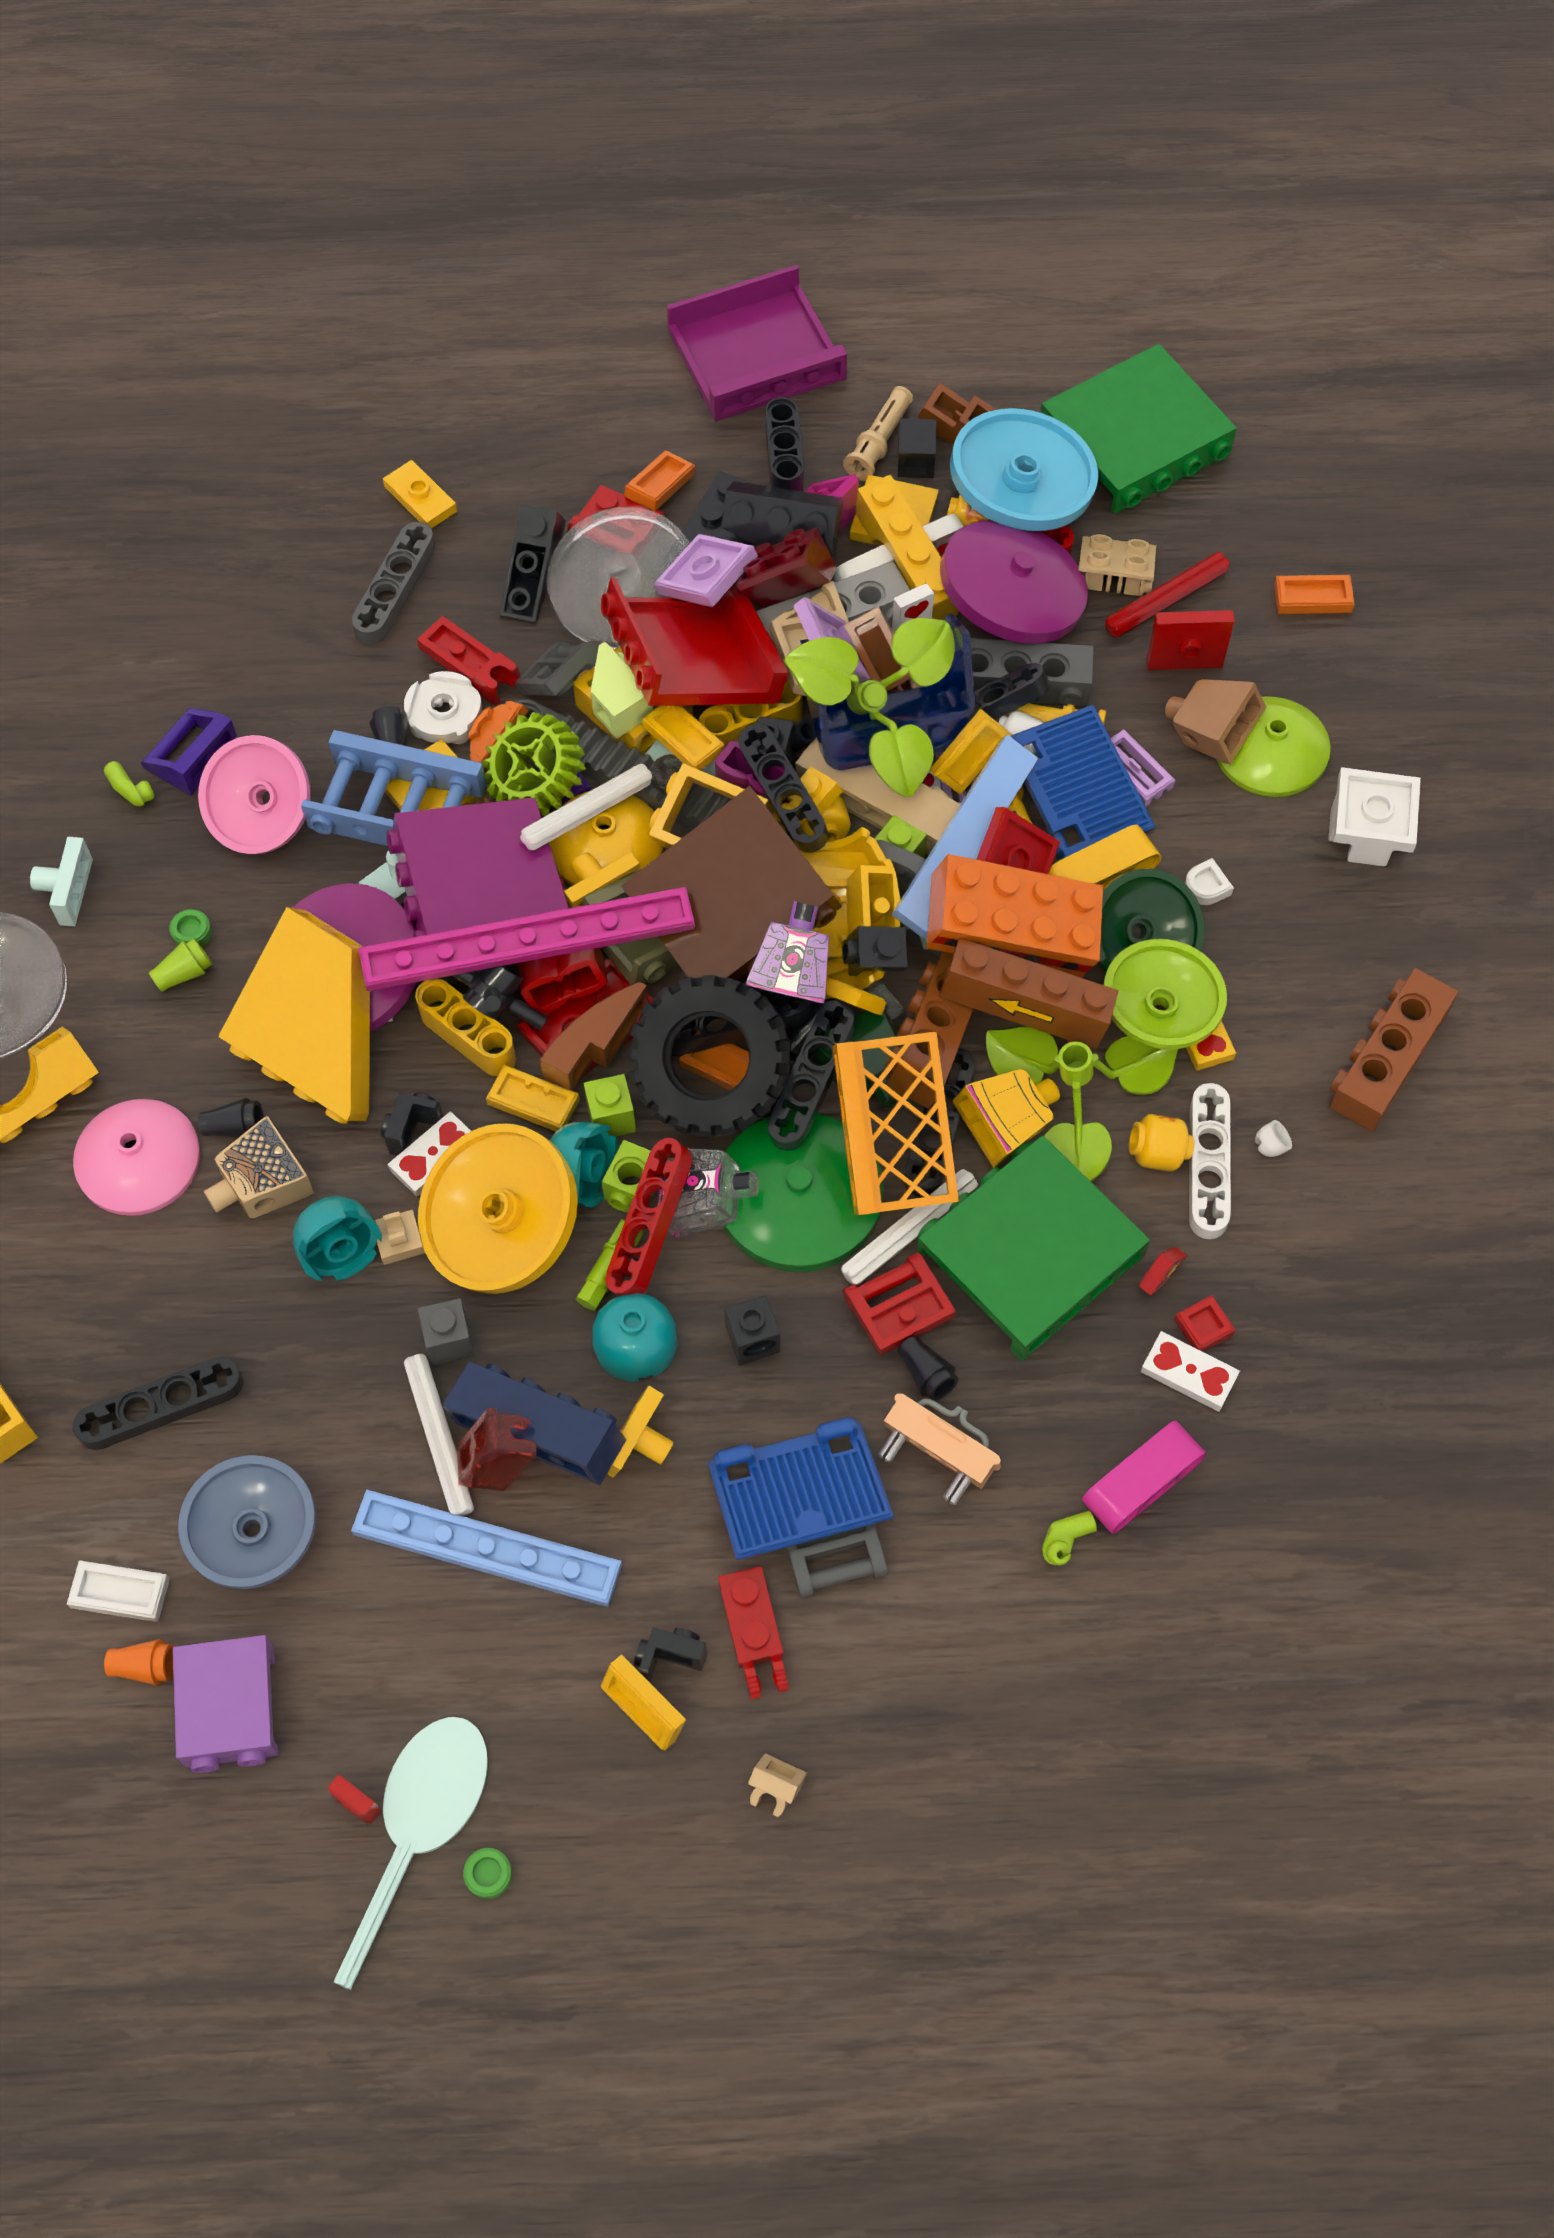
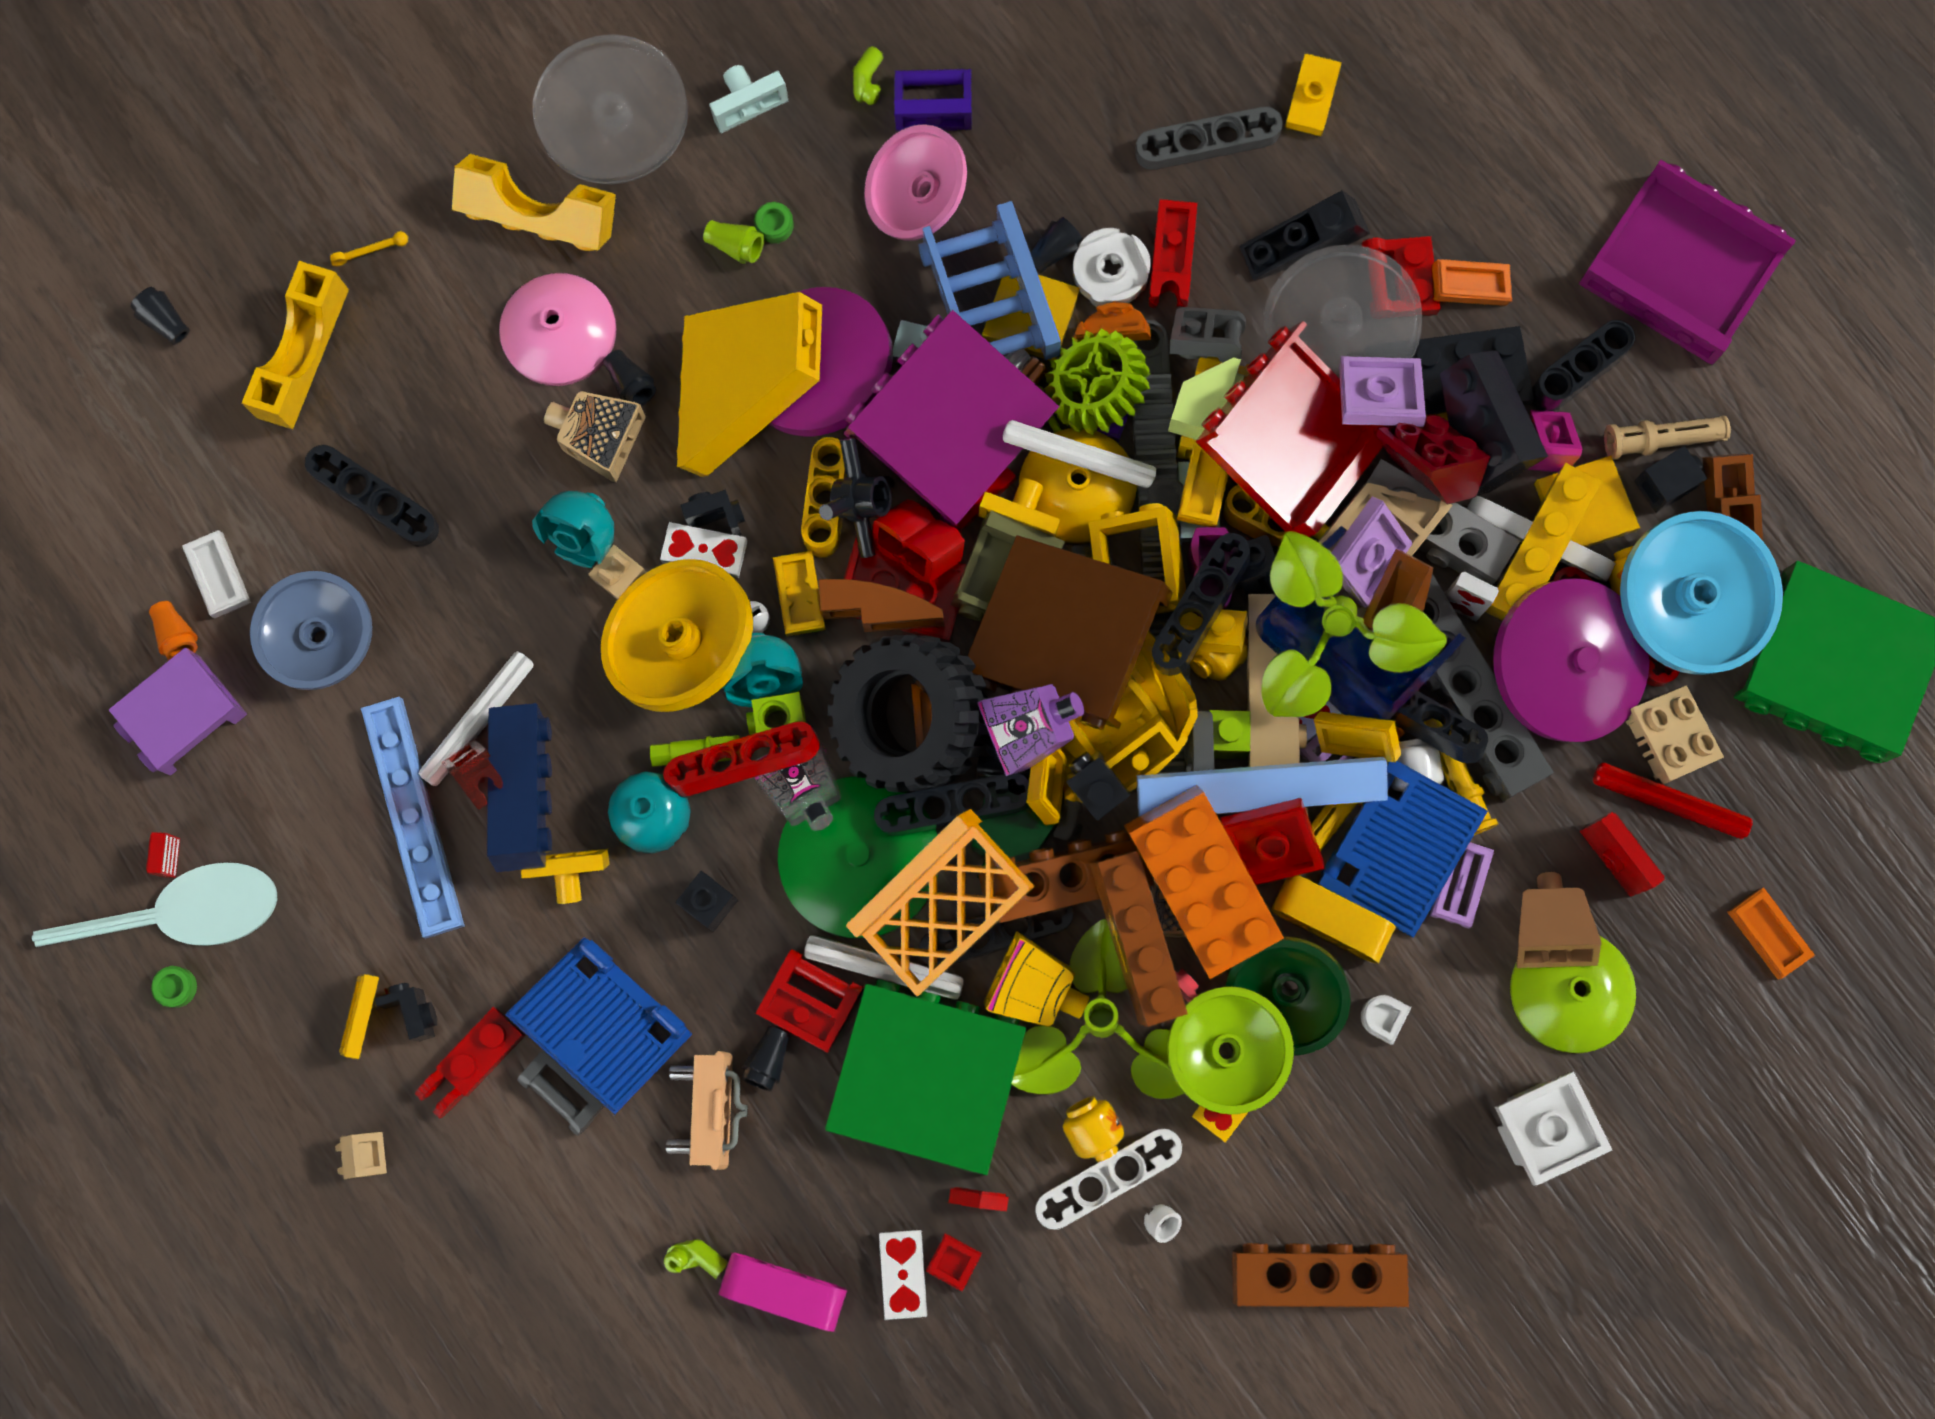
camera: 60 degrees right, 15 degrees up
dark pink tile [358,887,695,991] -> none
dark grey brick [418,1298,475,1366] -> none
lime brick [584,1074,636,1136] -> none

